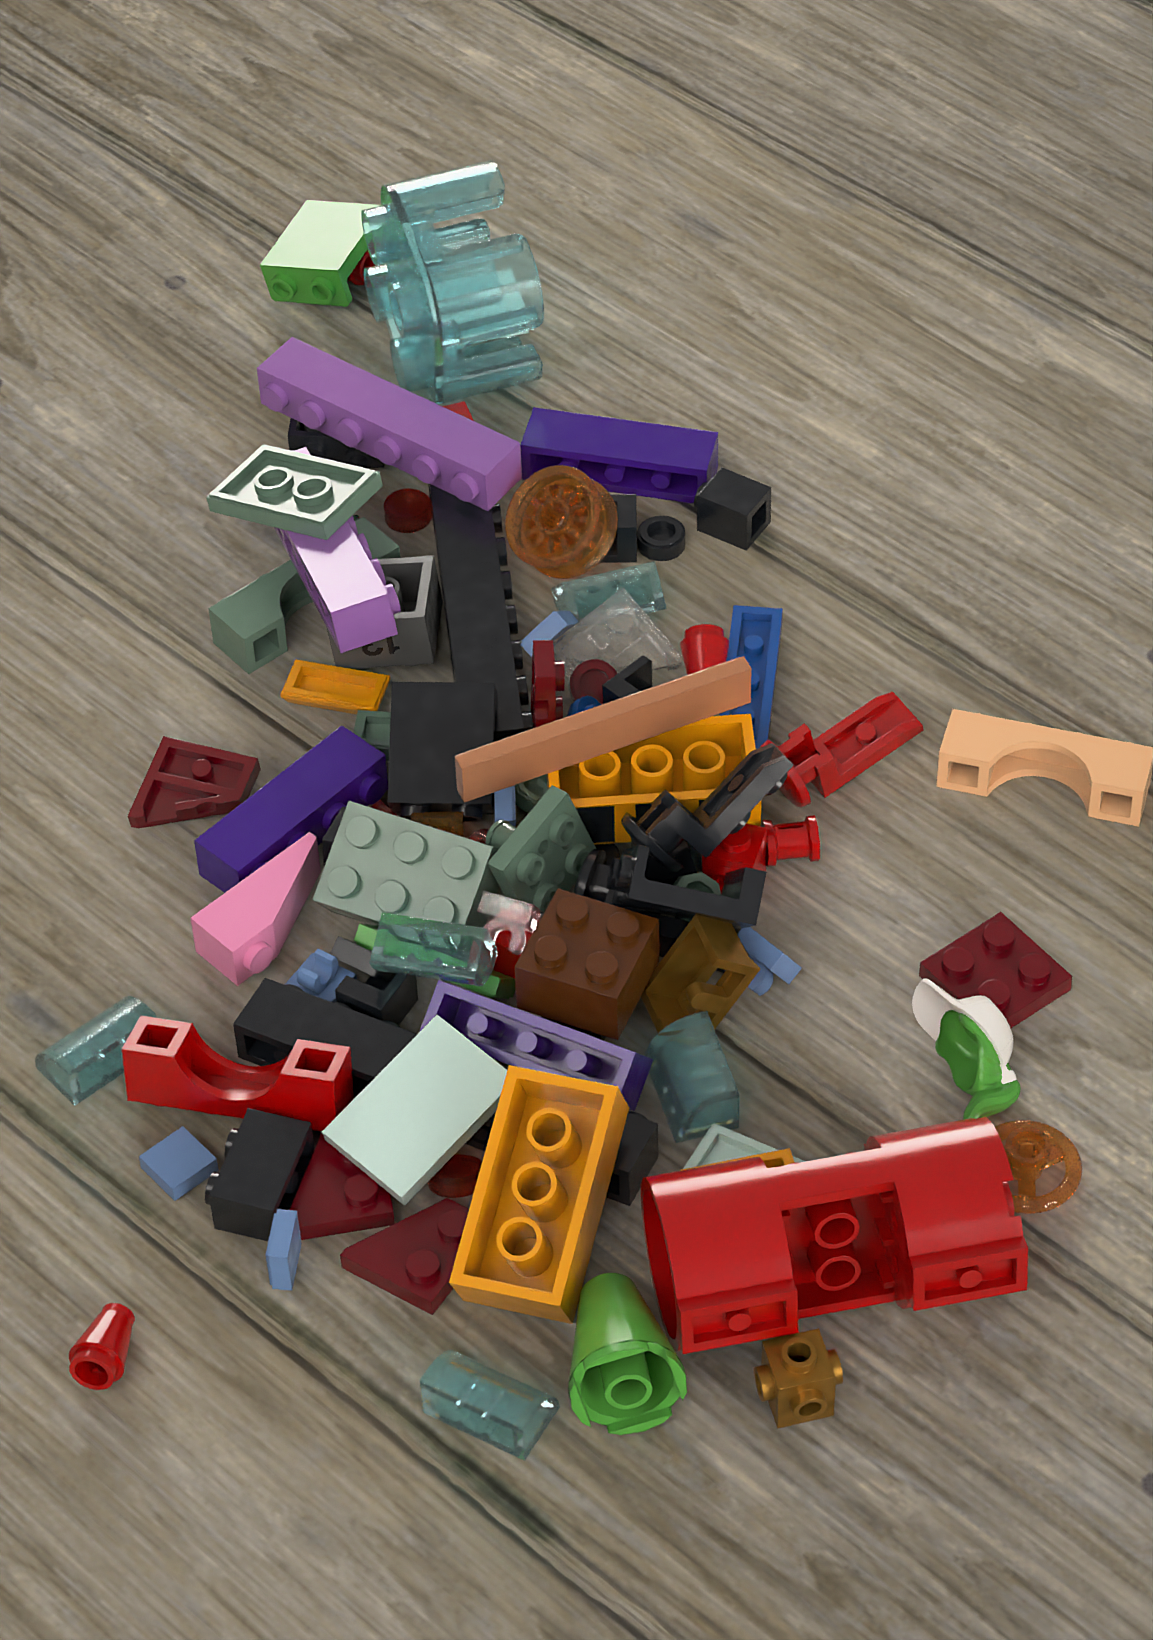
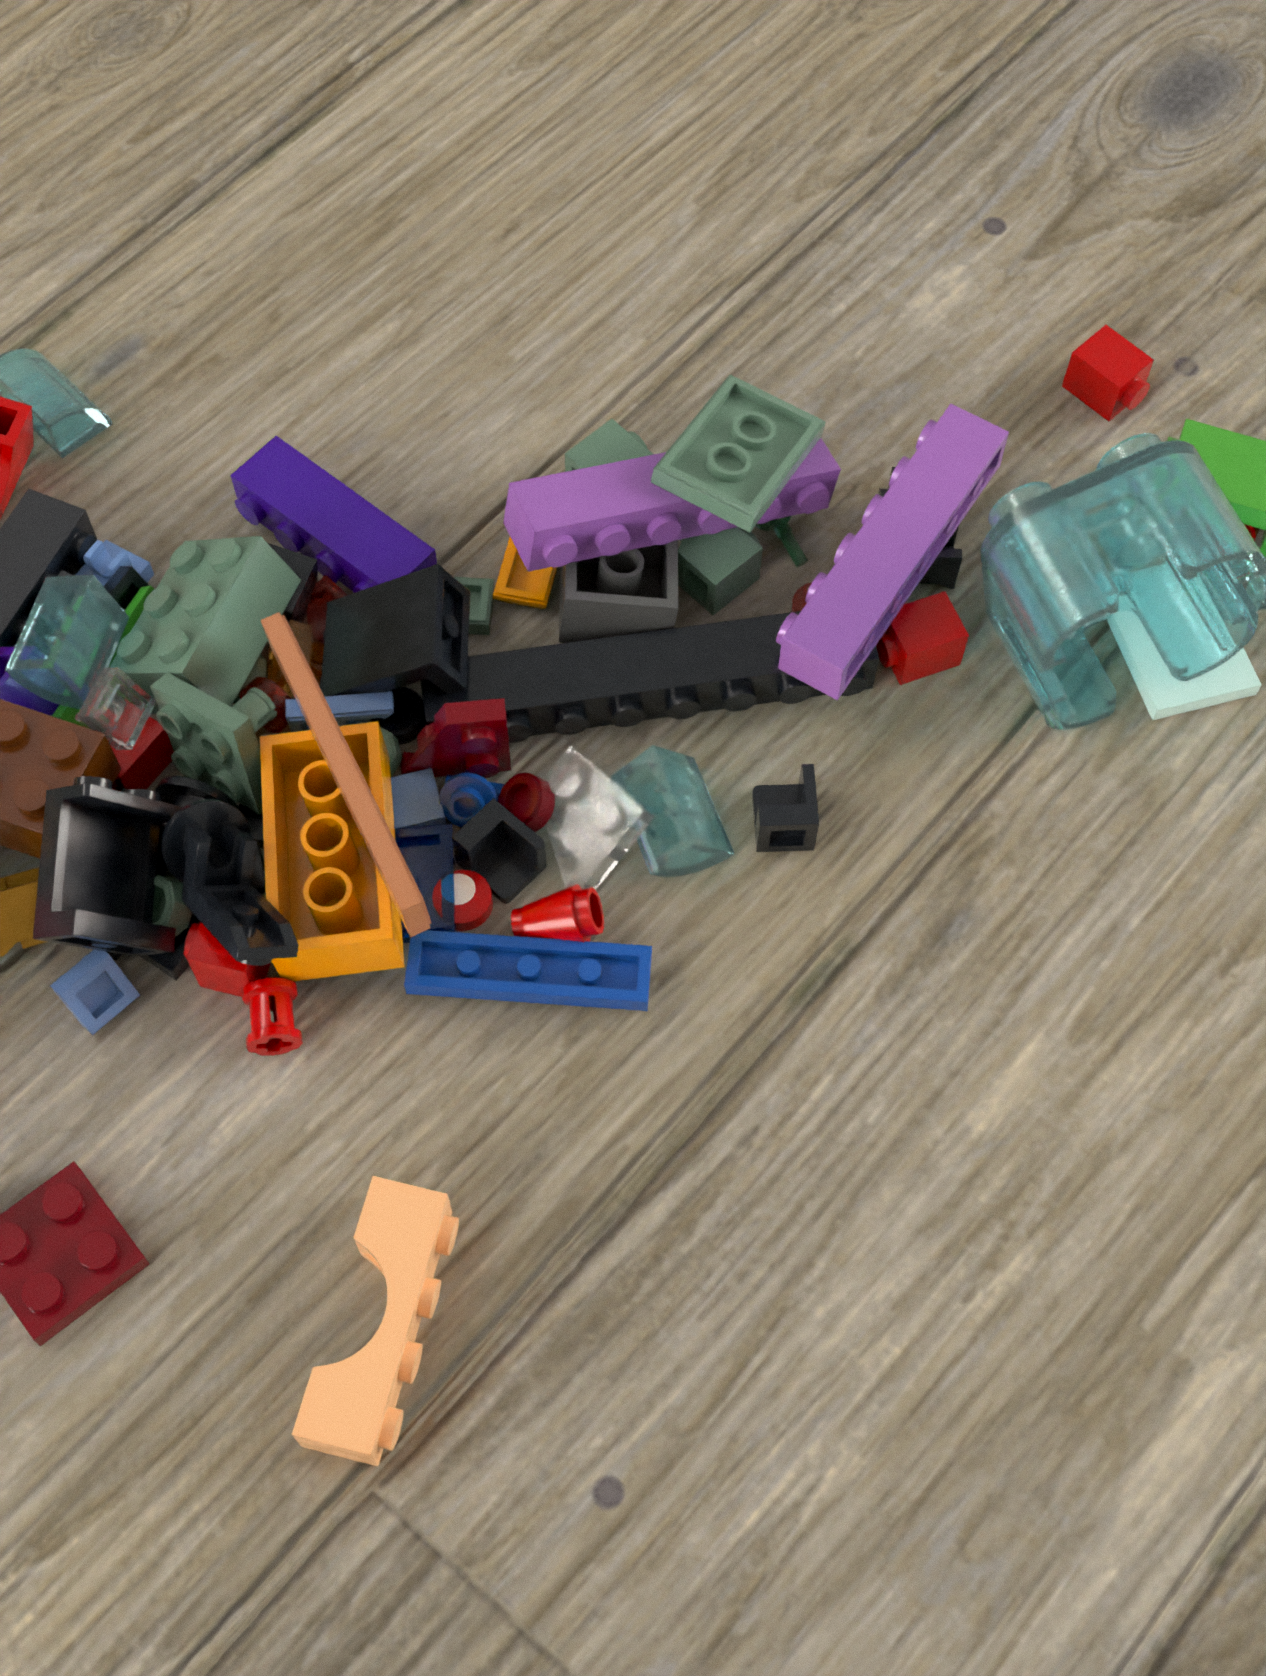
camera: 85 degrees right, 15 degrees up
dark red wing [128,736,261,829] -> none
bright pink slope [191,832,321,986] -> none
clear orange wheel [505,465,618,579] -> none
dark purple brick [520,407,718,504] -> none
medium blue tile [520,610,581,658] -> none
black tile [637,516,685,561] -> none
black brick [694,467,771,551] -> none
red piece [760,692,924,808] -> none
none -> red brick [1062,325,1154,422]

